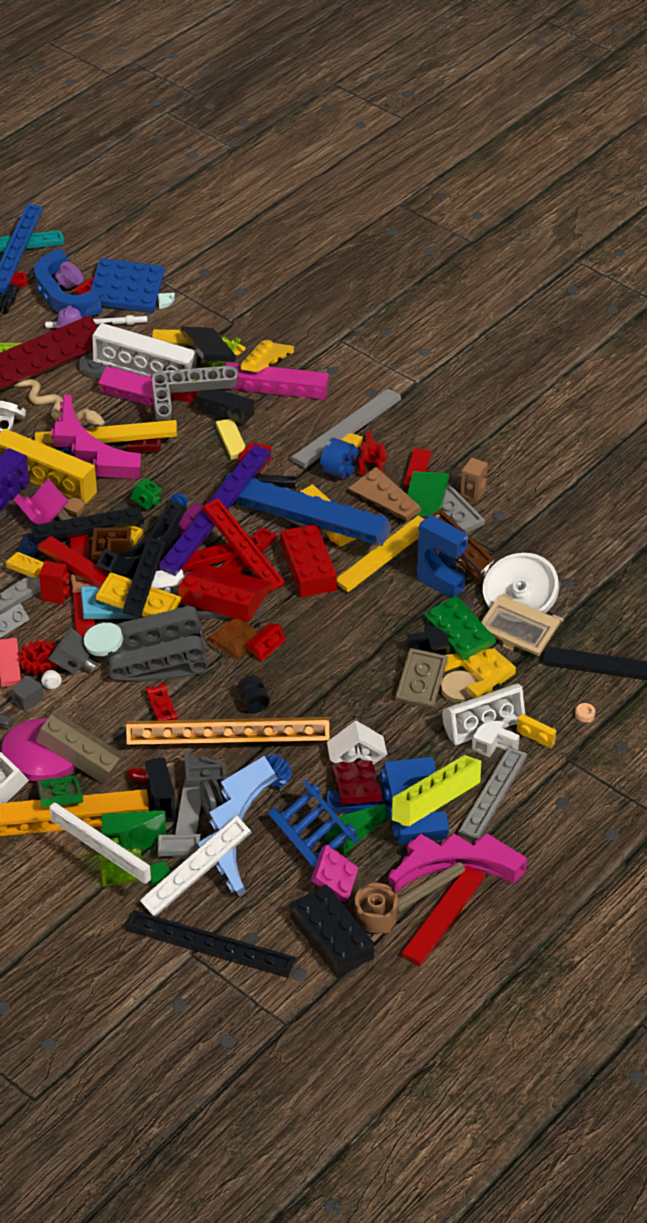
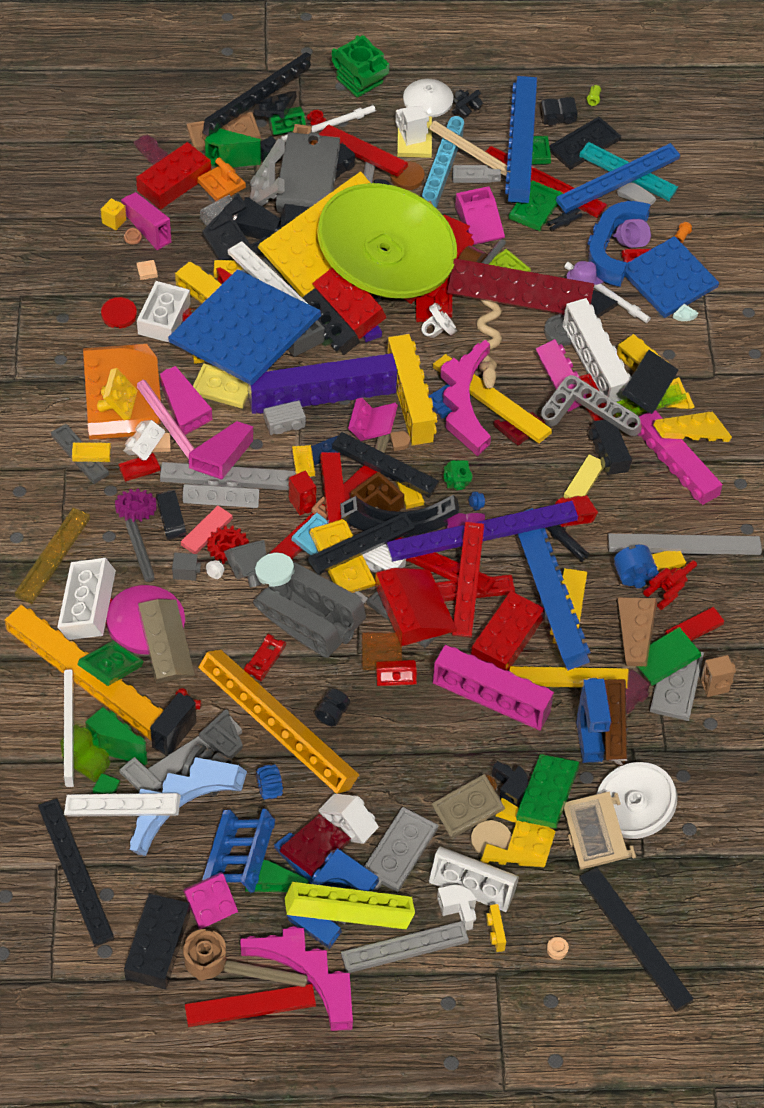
camera: 45 degrees right, 10 degrees up
none -> light grey tile [364,807,438,892]
none -> dark pink brick [433,645,554,731]
none -> light grey slope [617,182,656,205]
none -> orange pin [675,222,692,244]

